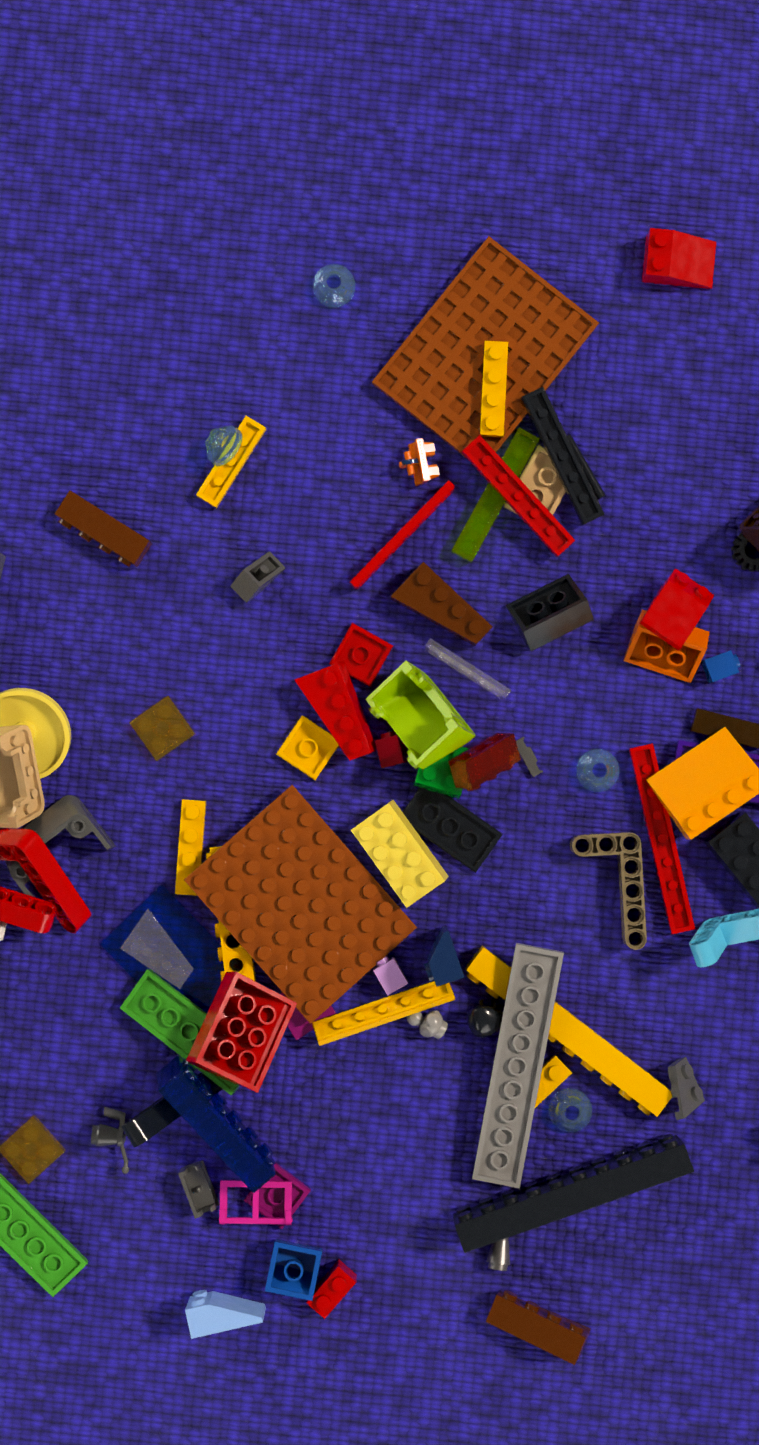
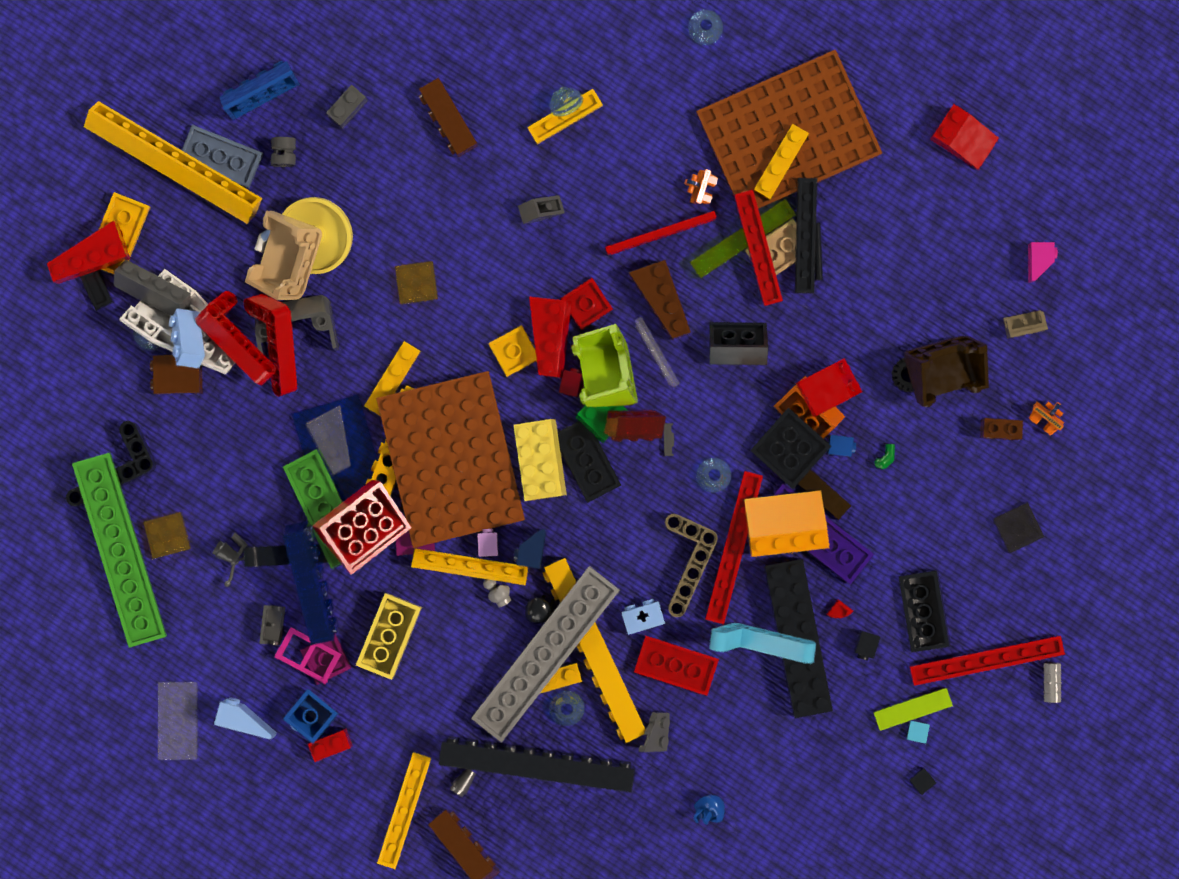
camera: 25 degrees right, 0 degrees up
none -> clear tile [158,682,198,760]
none -> light yellow brick [356,593,422,680]
none -> yellow plate [377,752,431,869]
none -> light blue brick [621,599,665,635]
none -> red plate [634,635,719,696]
none -> black plate [750,408,832,489]

